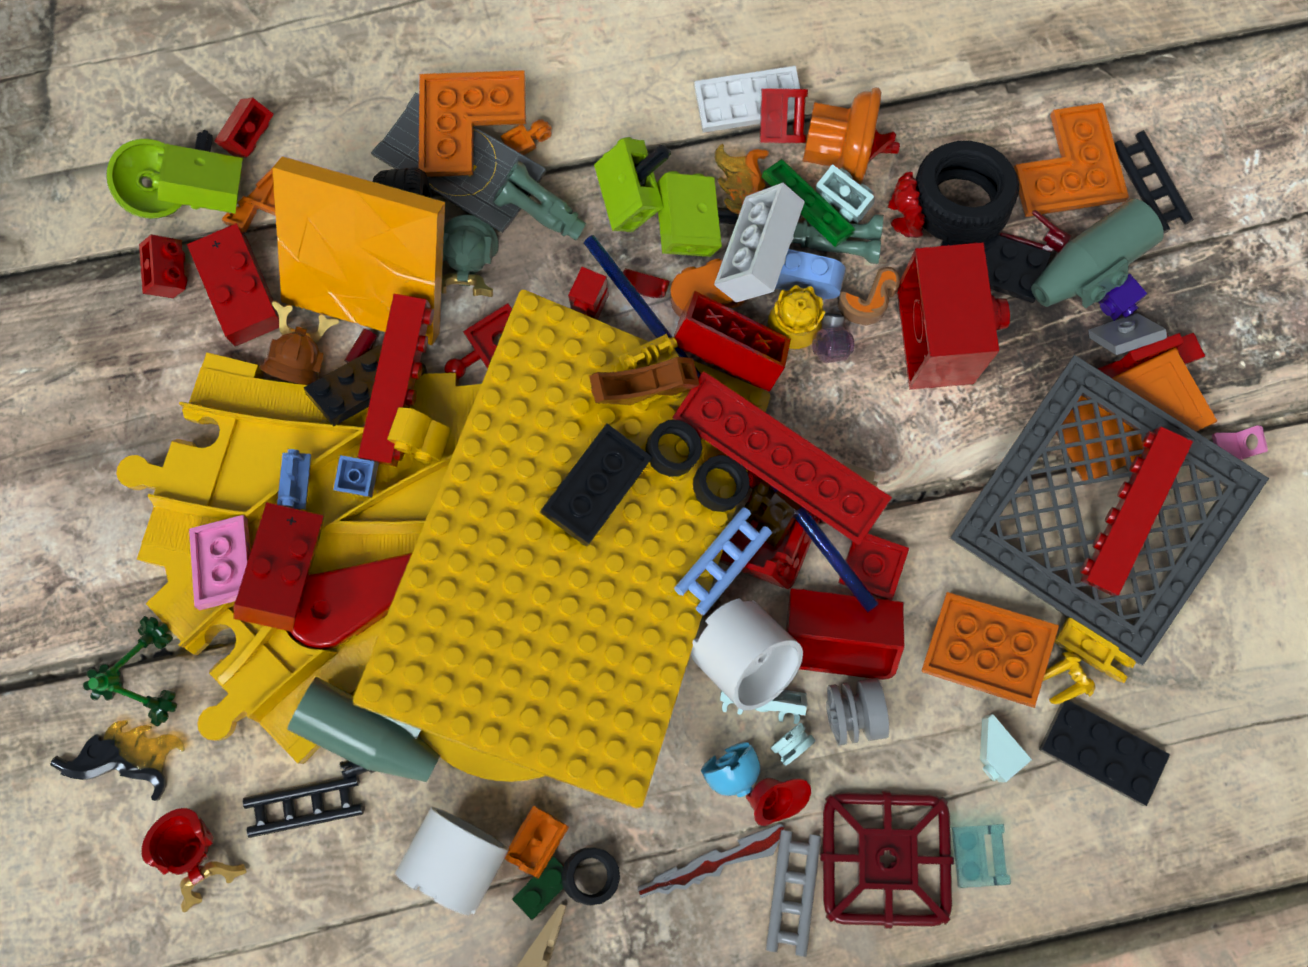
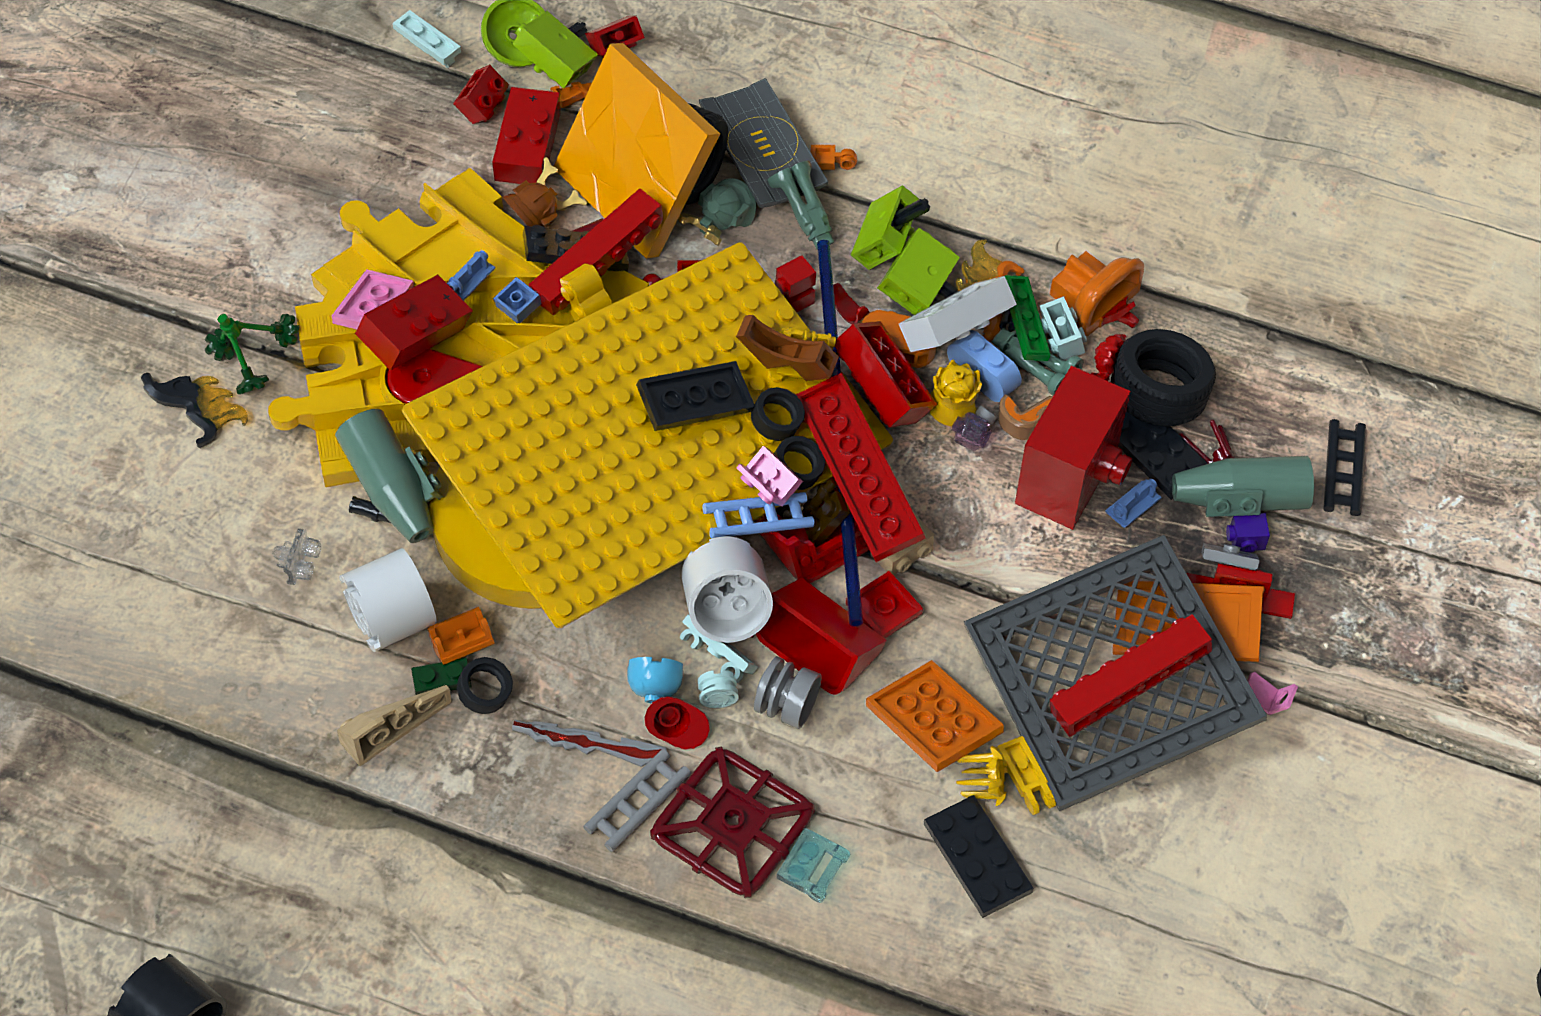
camera: 30 degrees right, 20 degrees down
red helmet [141,808,247,913] -> none
black bar [243,775,364,838] -> none
orange plate [419,70,526,177] -> none
white plate [694,66,800,133] -> none
red plate [759,89,808,143] -> none
light aqua slope [980,714,1032,782] -> none
orange plate [1014,103,1129,217] -> none
none -> clear hips [272,528,321,585]
none -> light aqua plate [393,10,461,68]
none -> bright pink bracket [736,446,803,506]
none -> medium blue hinge [1105,479,1162,529]

